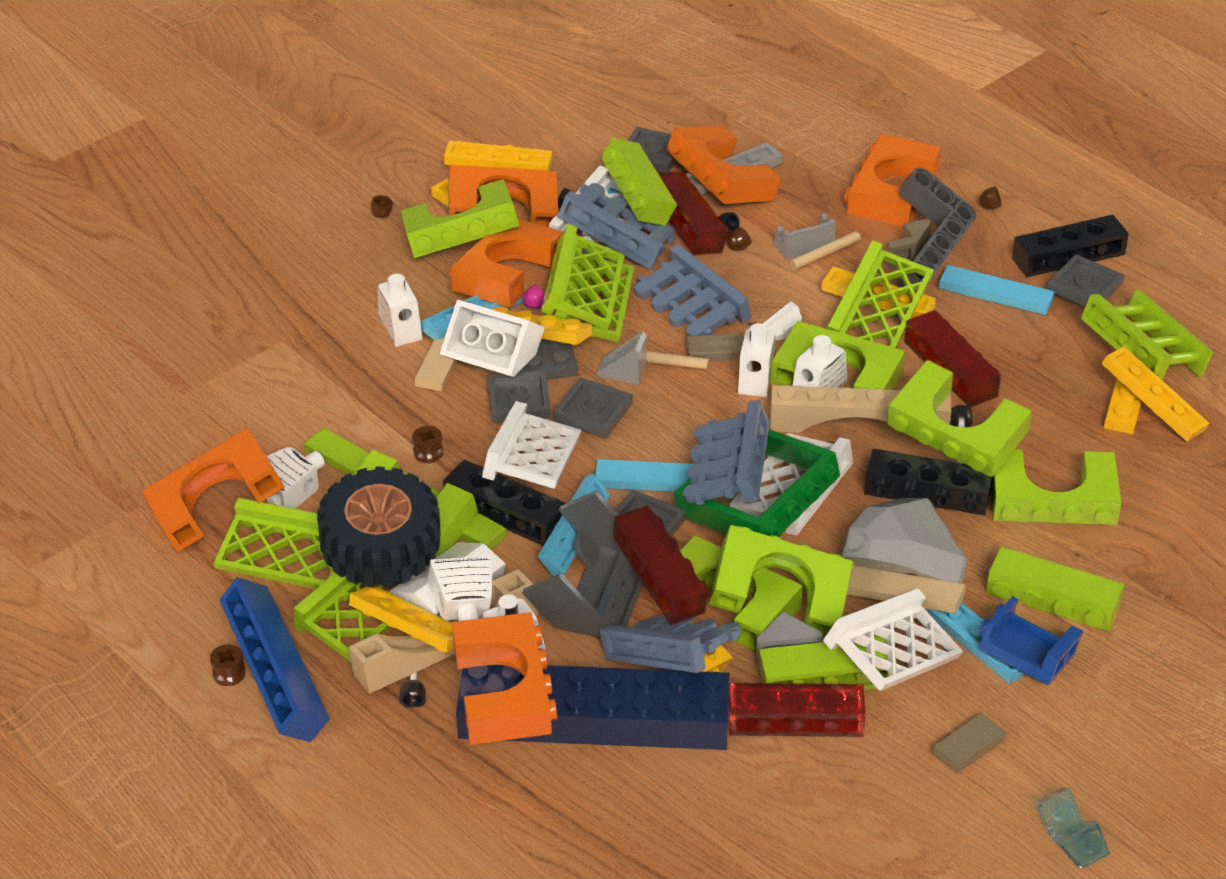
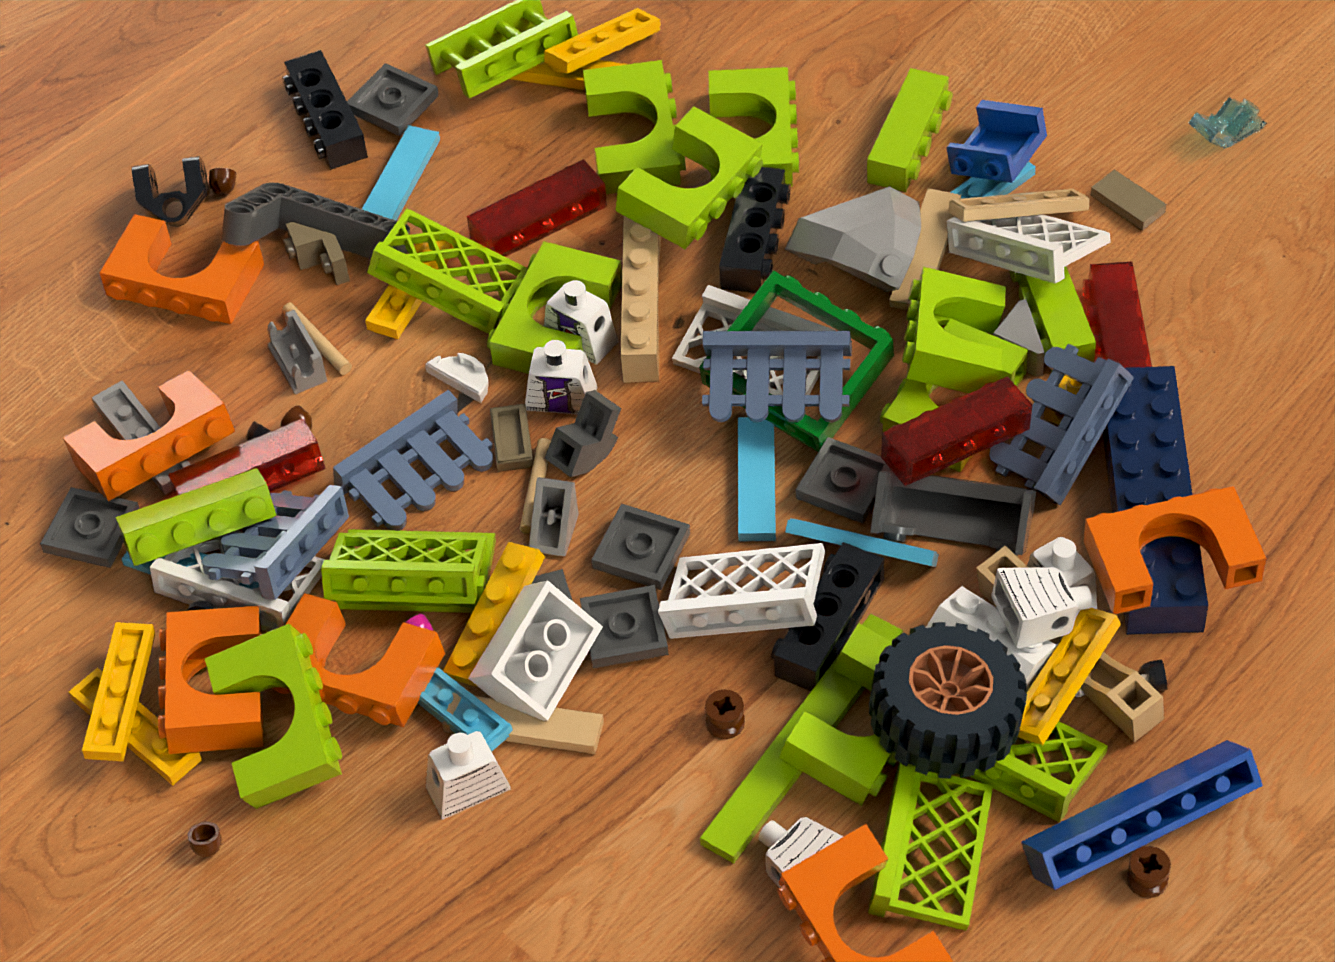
camera: 90 degrees left, 10 degrees up
none -> black piece [132,156,209,227]
none -> dark grey brick [545,390,621,477]
none -> lime arch [583,60,686,195]
none -> tan tile [948,189,1090,222]

